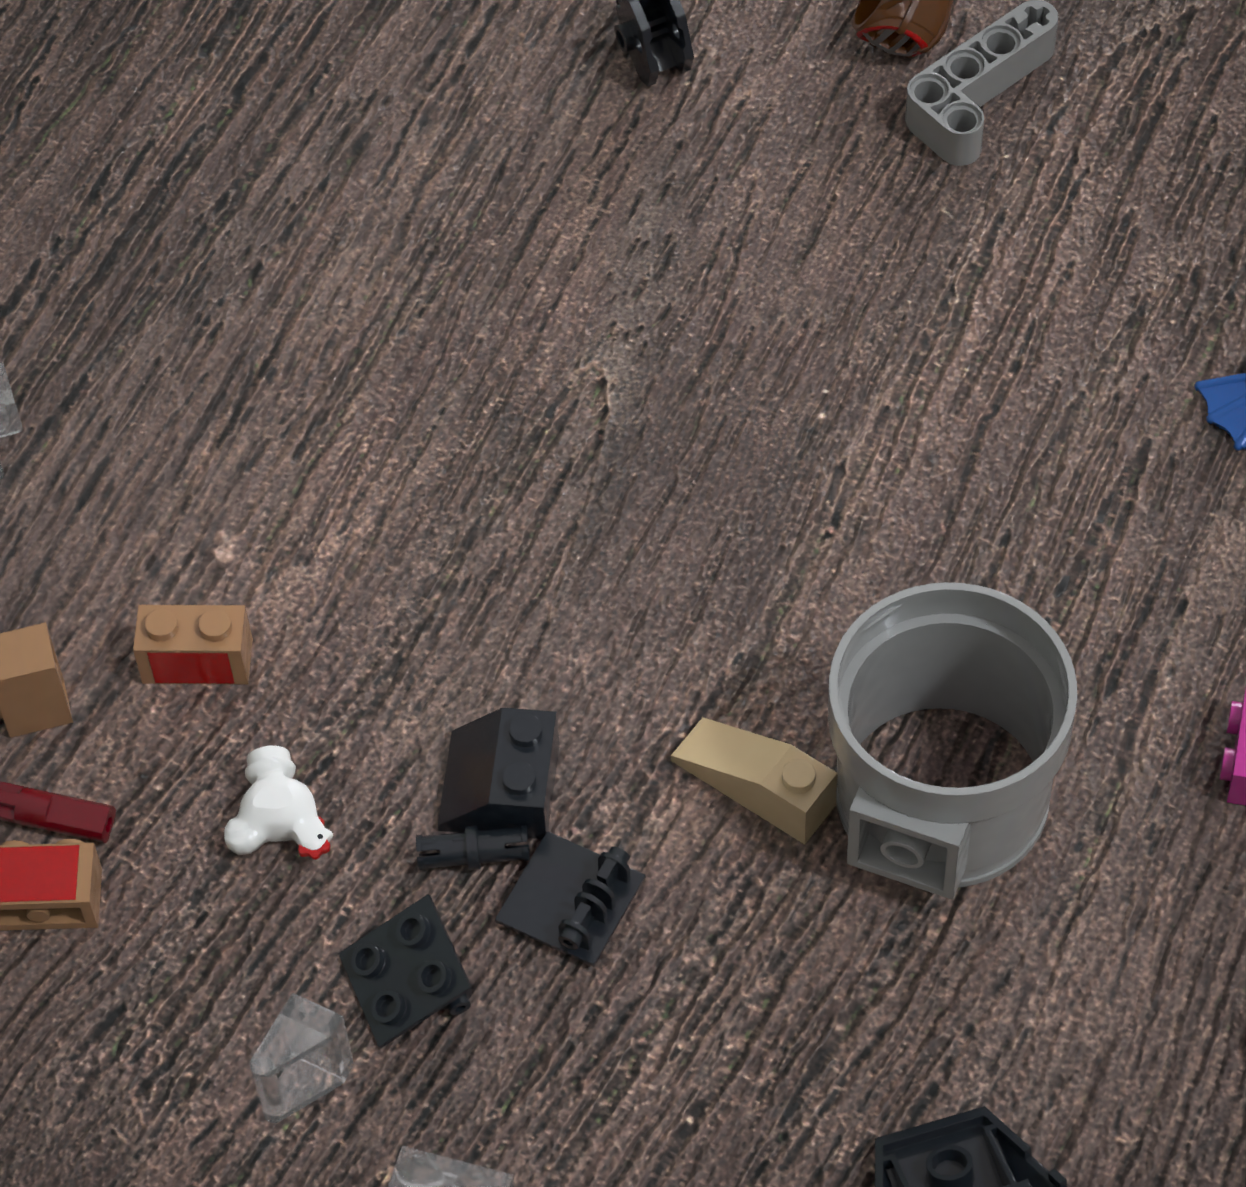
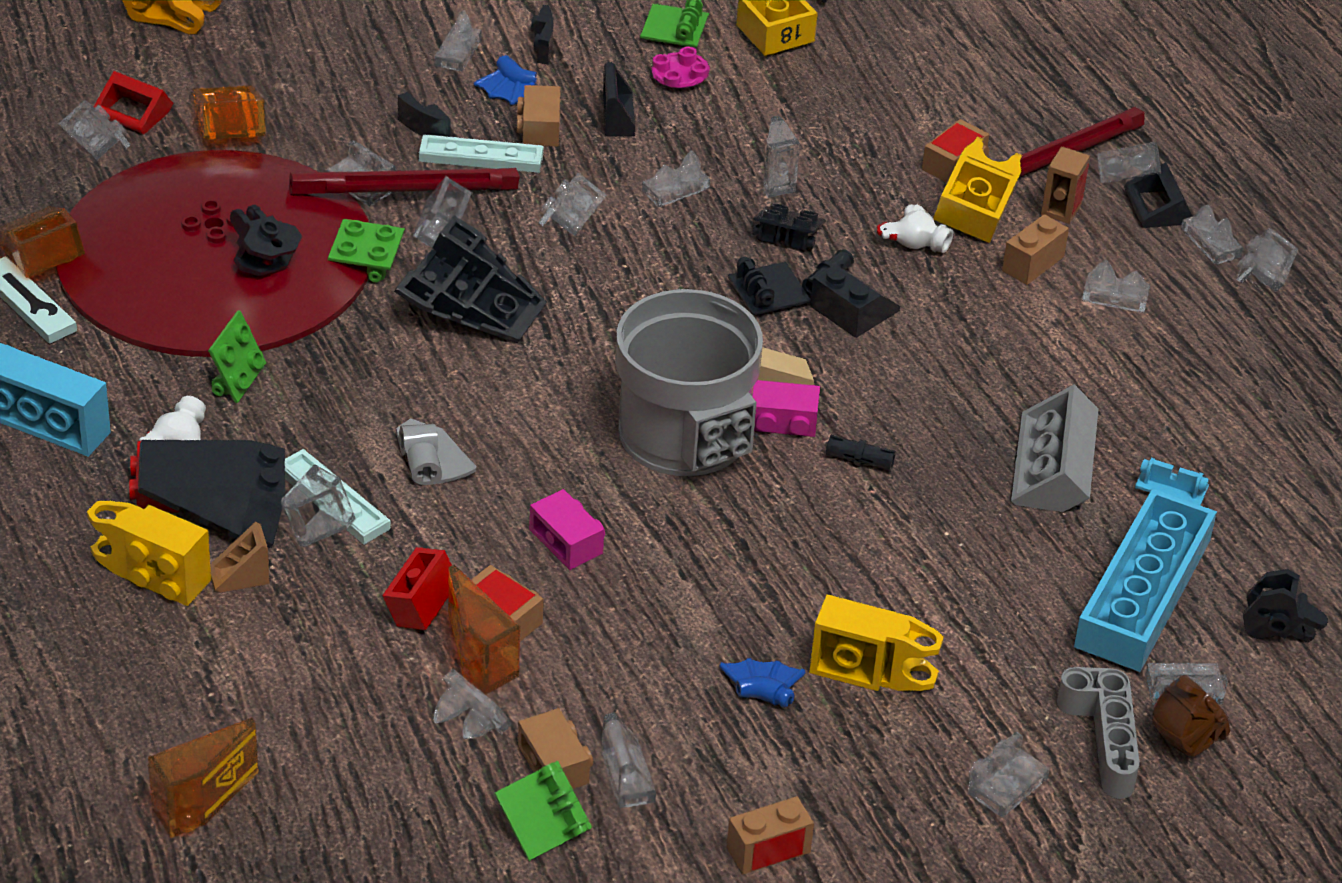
camera: 125 degrees right, 15 degrees down
none -> dark pink brick [752,380,820,437]
none -> yellow brick [809,594,944,691]
none -> black pin [826,434,896,471]
none -> yellow brick [933,137,1022,243]
none -> clear bracket [968,732,1050,818]
none -> light grey slope [1011,384,1099,512]
none -> medium azure brick [1074,488,1217,672]
none -> clear tile [1082,260,1150,313]
none -> medium azure hinge [1135,458,1209,505]
none -> clear bracket [1145,663,1228,704]

